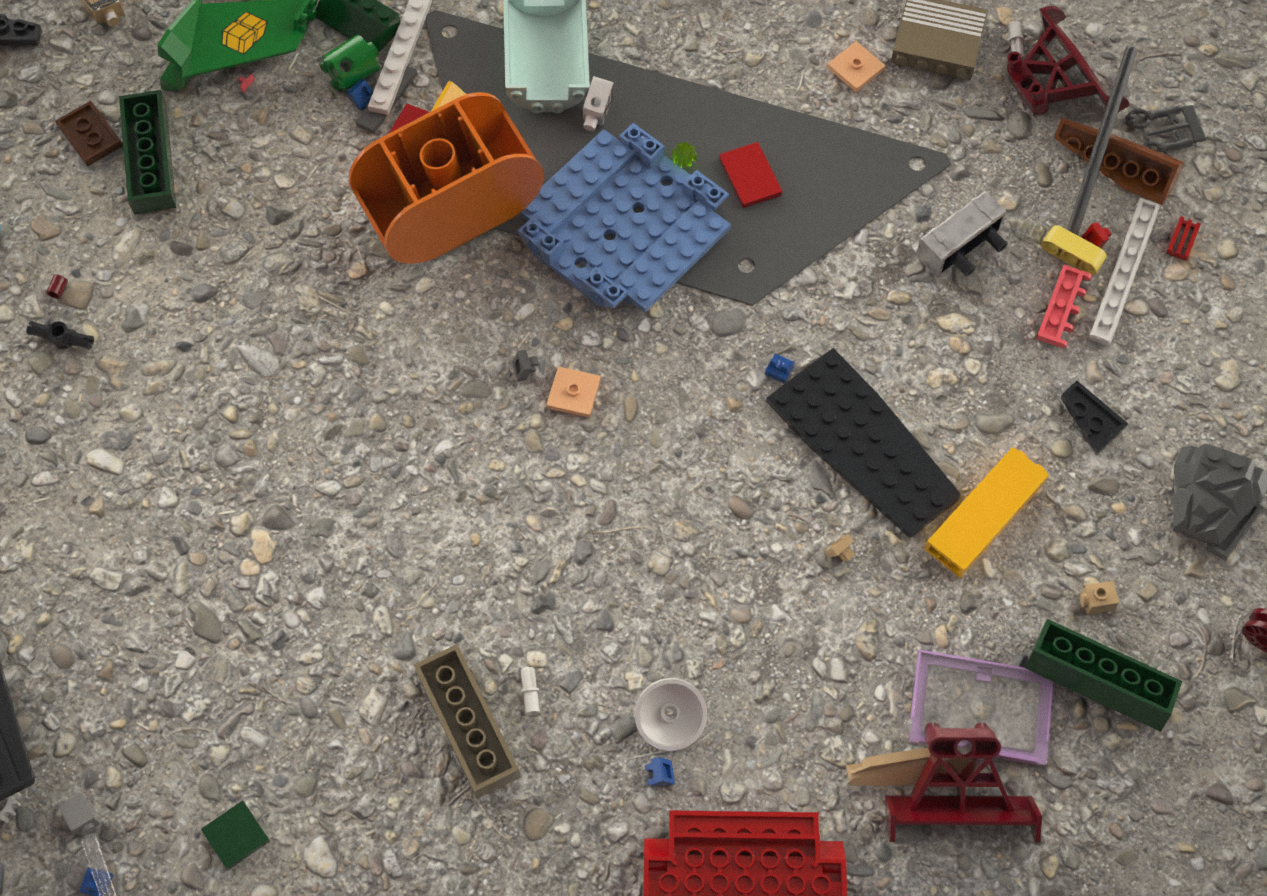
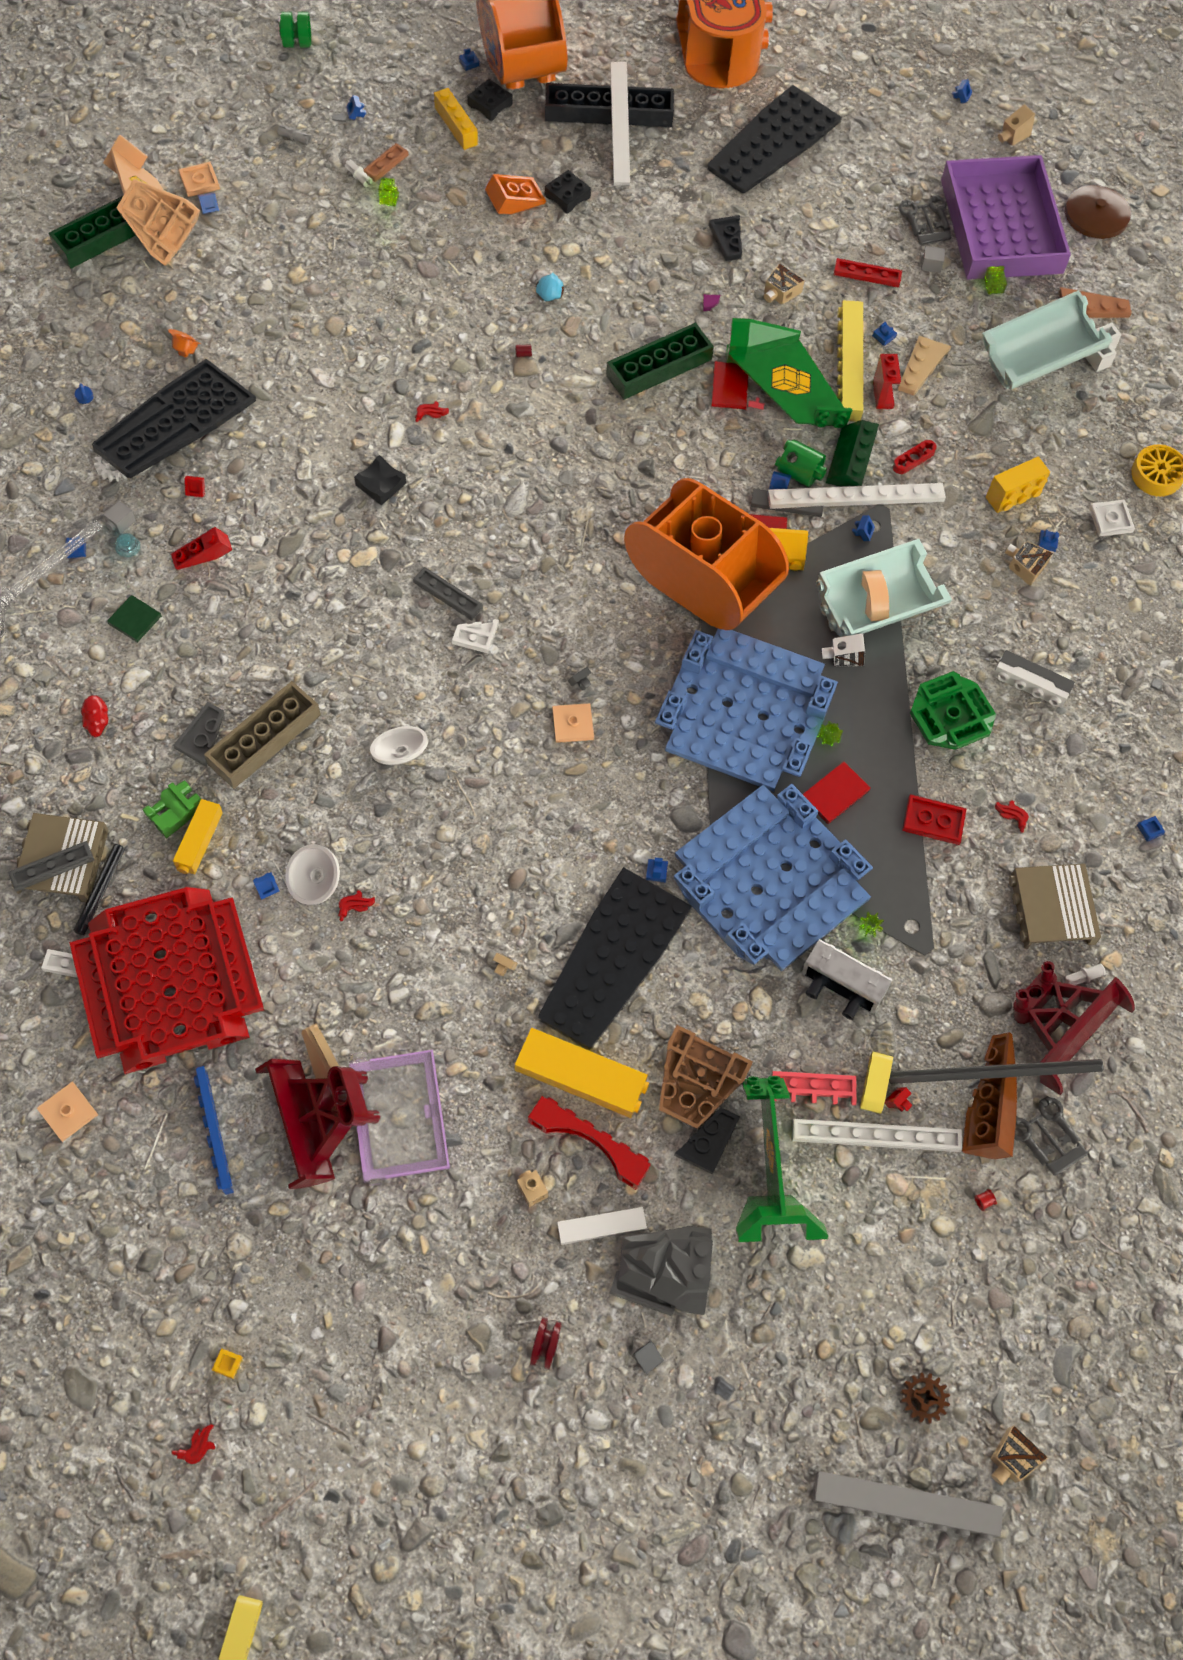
camera: 65 degrees right, 0 degrees up
black pin [26,321,94,350] -> none
reddish brown tile [55,100,123,167] -> none
white axle [521,667,540,716] -> none
light nougat plate [827,41,886,92] -> none
dark green brick [1025,619,1183,732] -> none
red tile [1166,216,1201,261] -> none
none -> clear light blue cone [115,533,141,557]
none -> bright green hips [142,780,201,839]
none -> red slope [171,527,232,570]
none -> dark grey wing [173,702,225,767]
none -> yellow brick [173,799,223,875]
none -> red tile [184,476,205,497]
none -> red piece [338,890,375,921]
none -> black brick [354,455,406,505]
none -> white dish [370,726,428,765]
none -> dark grey tile [413,567,483,620]
none -> red piece [415,401,449,422]
none -> white wing [452,619,499,653]
none -> red arch [528,1096,651,1190]
none -> white tile [557,1207,647,1245]
none -> medium nougat wedge [659,1025,753,1129]
none -> medium blue slope [673,784,873,972]
none -> magenta tile [703,294,720,311]
none -> red tile [711,361,748,410]
none -> green piece [736,1076,828,1242]
none -> blue tile [852,515,875,541]
none -> clear neon green gear [859,912,884,938]
none -> light nougat brick [861,570,889,621]
none -> red tile [902,794,967,845]
none -> green piece [910,671,996,750]
none -> red axle [974,1189,997,1211]
none -> red piece [995,800,1029,833]

